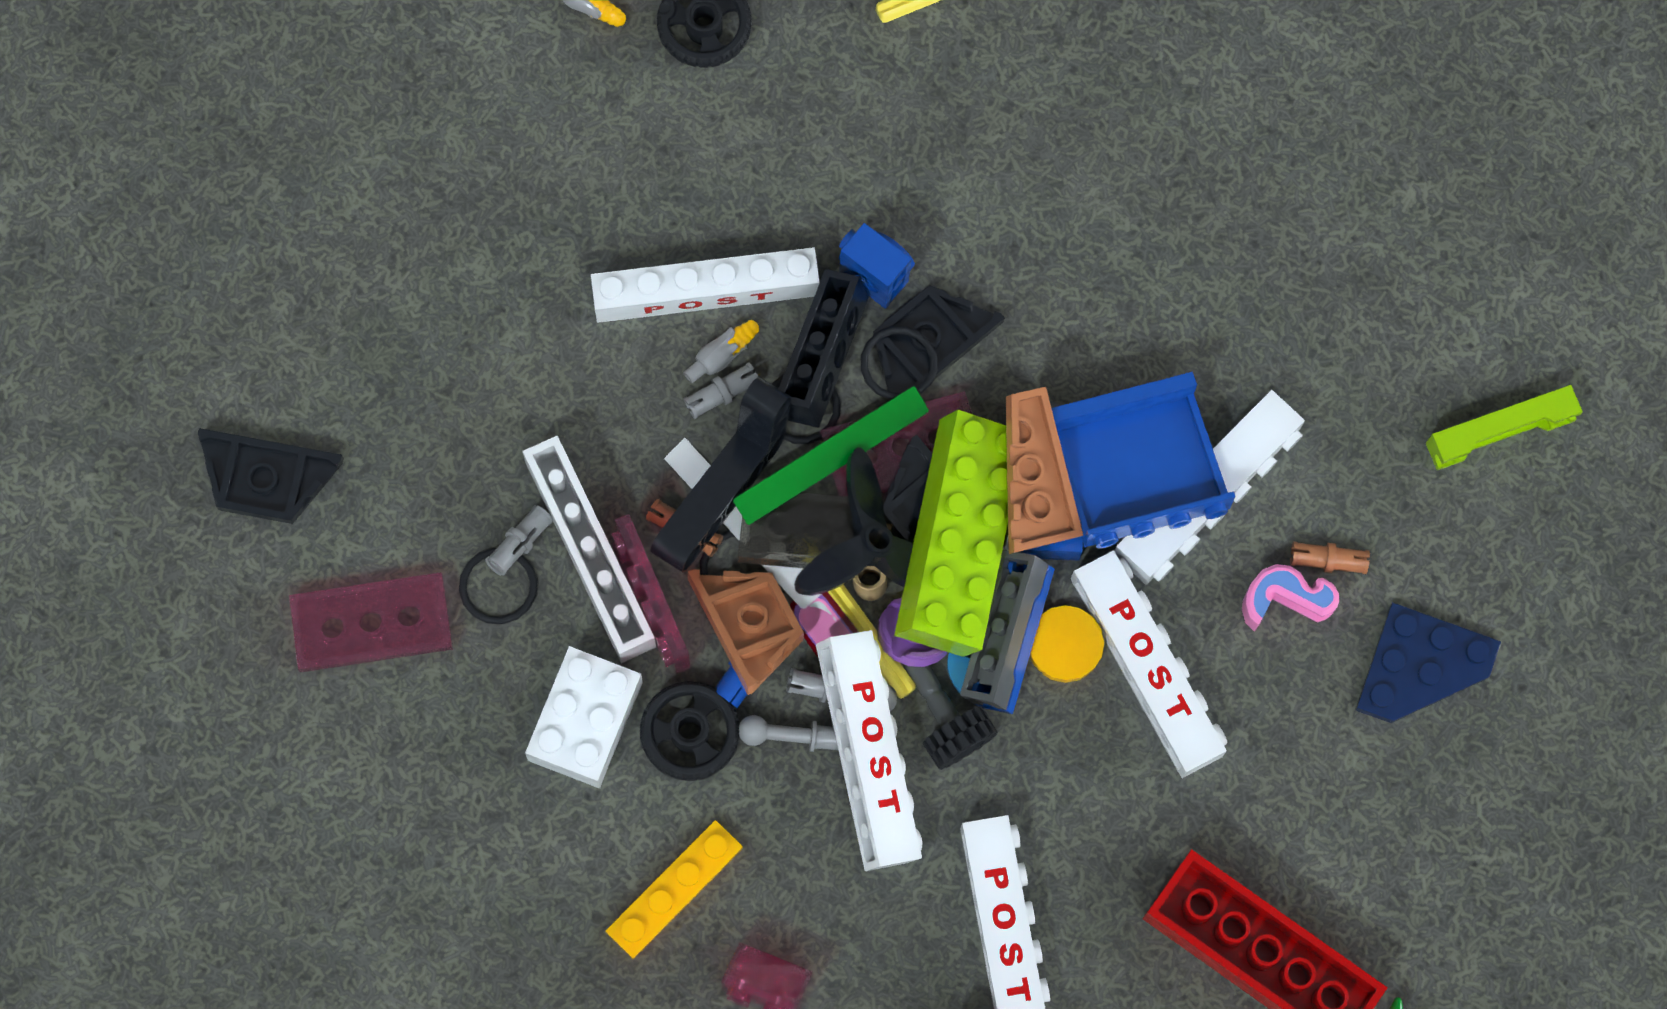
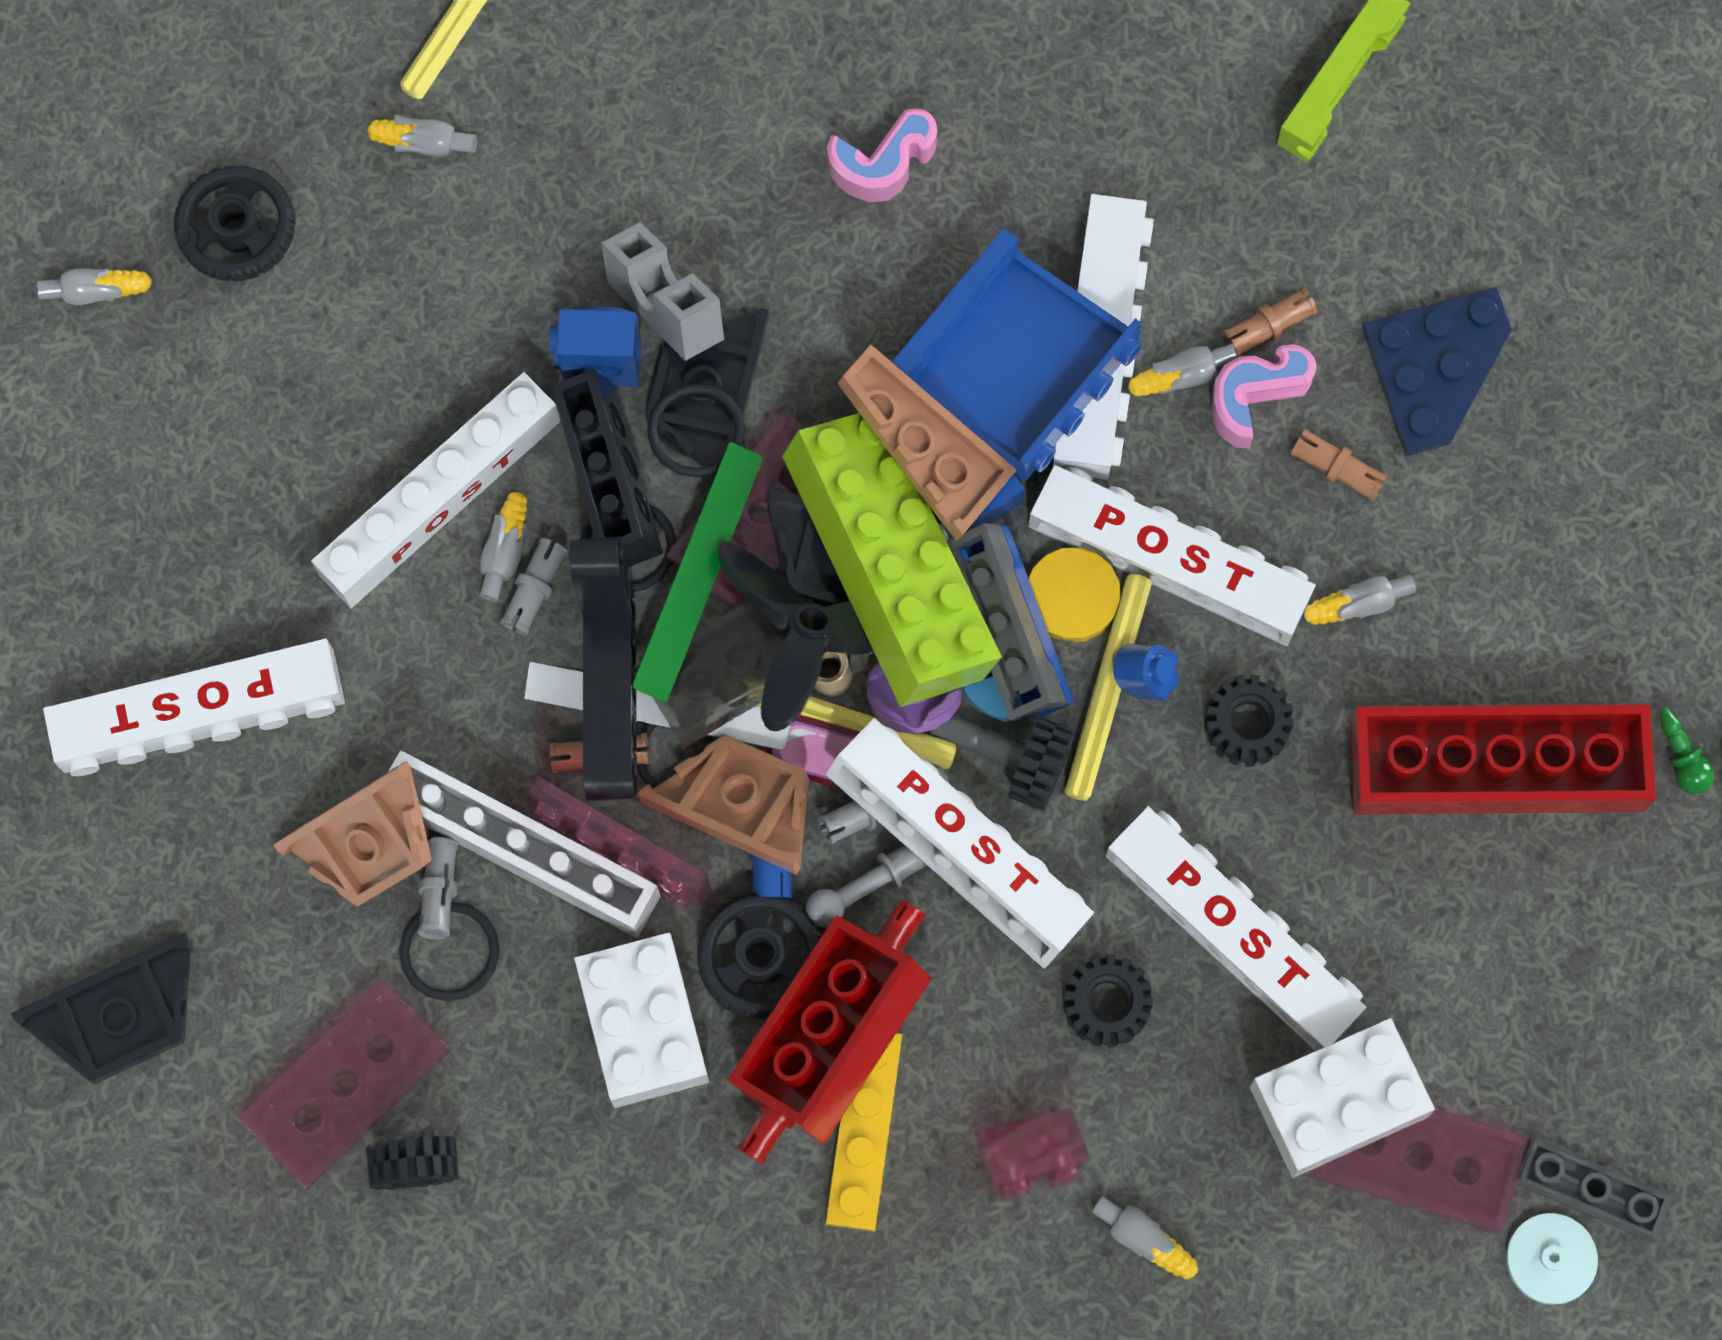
camera: 30 degrees left, 0 degrees up
none -> white brick [43,638,345,776]
none -> nougat wing [273,761,432,907]
none -> black tyre [366,1135,459,1190]
none -> light grey piece [367,114,477,157]
none -> light grey arch [601,222,724,361]
none -> red brick [727,899,932,1165]
none -> bright pink animal [826,109,937,203]
none -> black tyre [1063,954,1153,1048]
none -> light yellow axle [1064,573,1152,801]
none -> blue plate [1113,644,1179,701]
none -> light grey piece [1128,343,1238,396]
none -> black tyre [1204,674,1294,767]
none -> nougat pin [1291,429,1388,502]
none -> light grey piece [1304,575,1416,625]

